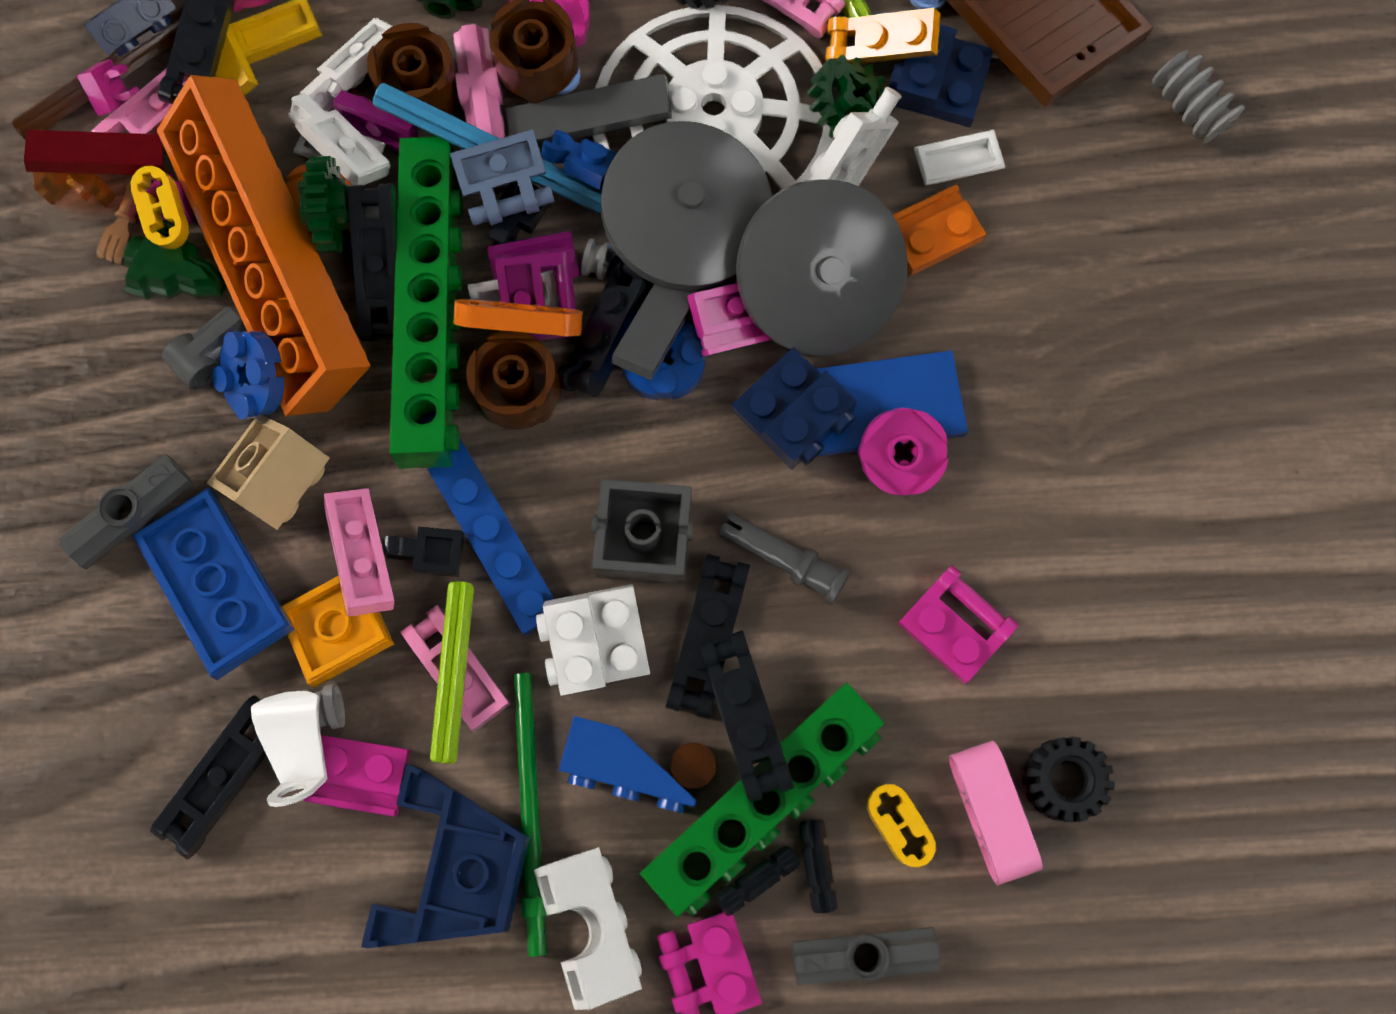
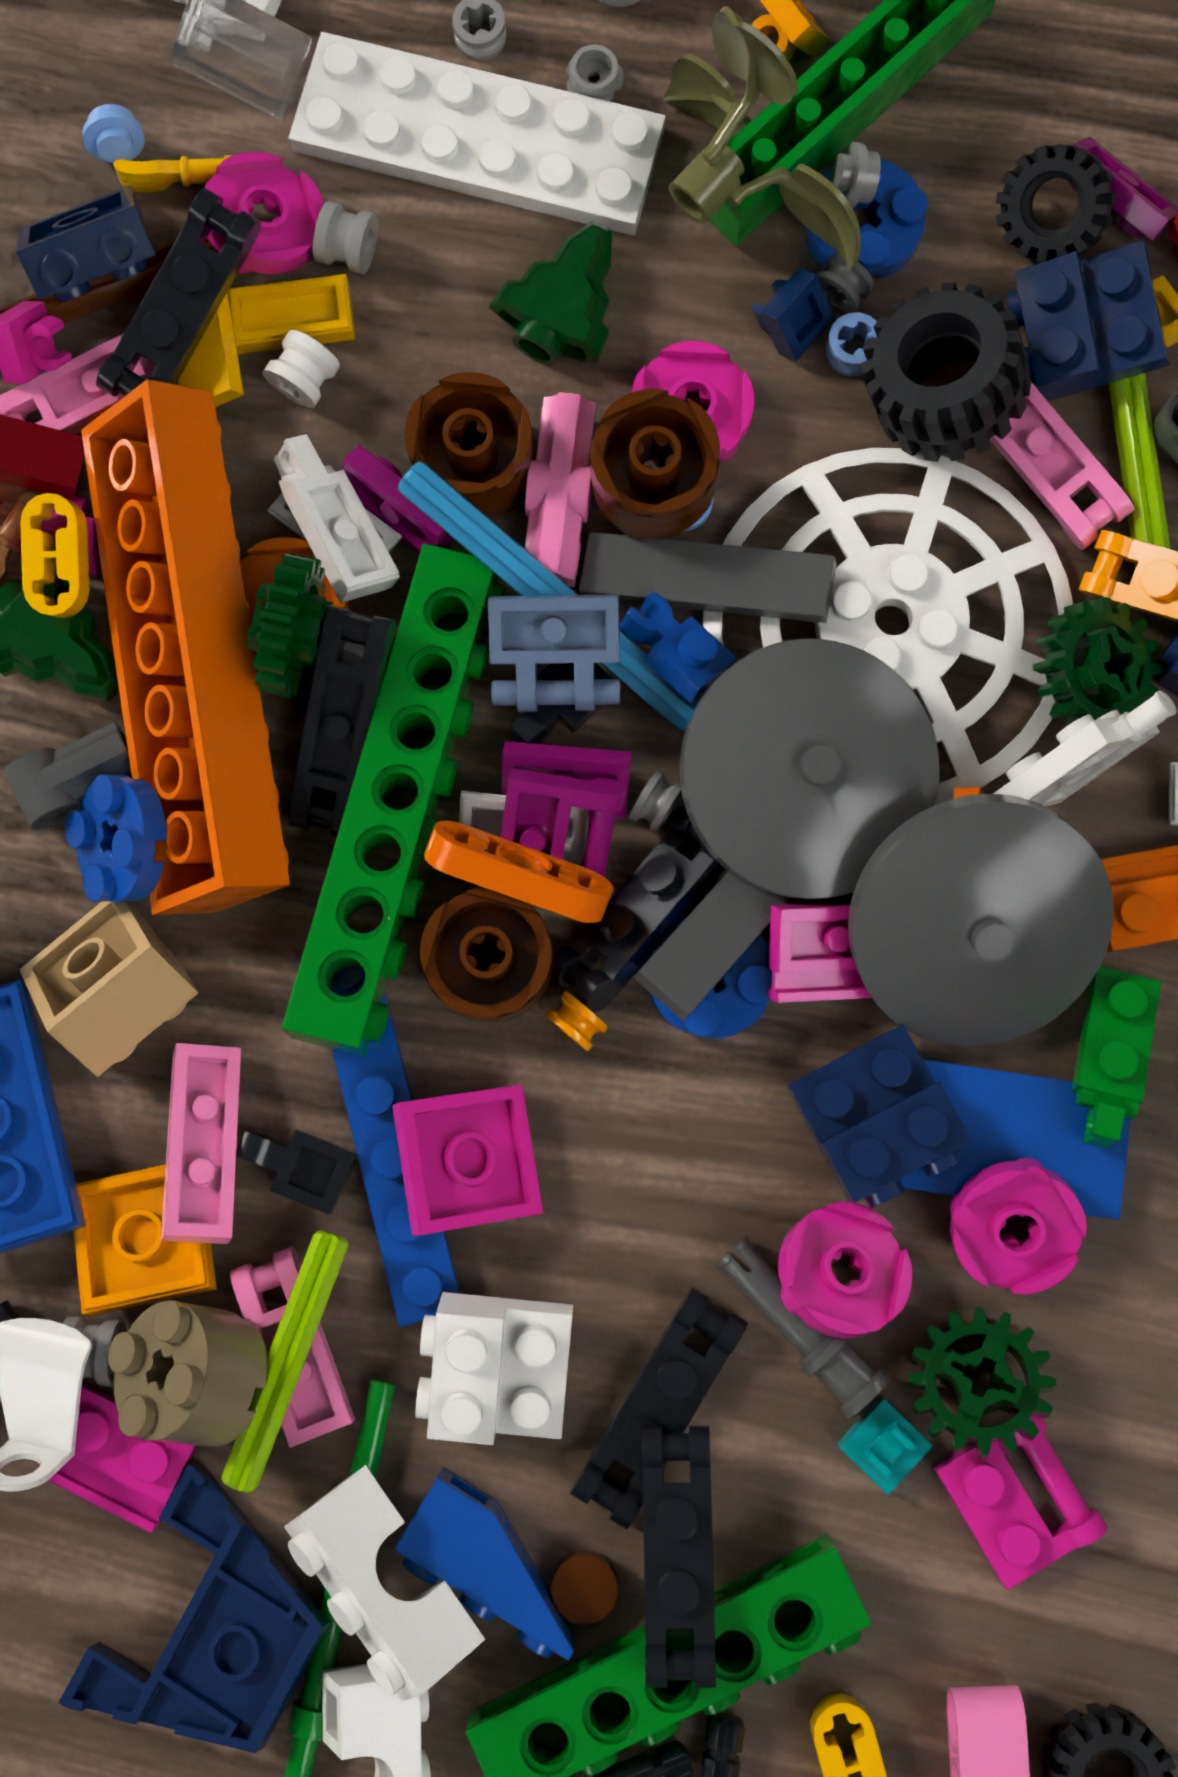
camera: 20 degrees right, 5 degrees up
white hinge [300,18,393,111] -> none
dark grey brick [592,479,693,585] -> none
none -> dark tan brick [108,1300,268,1447]
none -> white wheel [262,330,341,408]
none -> white arch [284,1465,486,1701]
none -> dark pink plate [392,1084,543,1236]
none -> light orange bush [544,991,609,1052]
none -> dark pink plate [778,1202,912,1339]
none -> teal tile [837,1395,933,1495]
none -> dark green gear [907,1307,1057,1459]
none -> green hinge [1071,966,1161,1150]

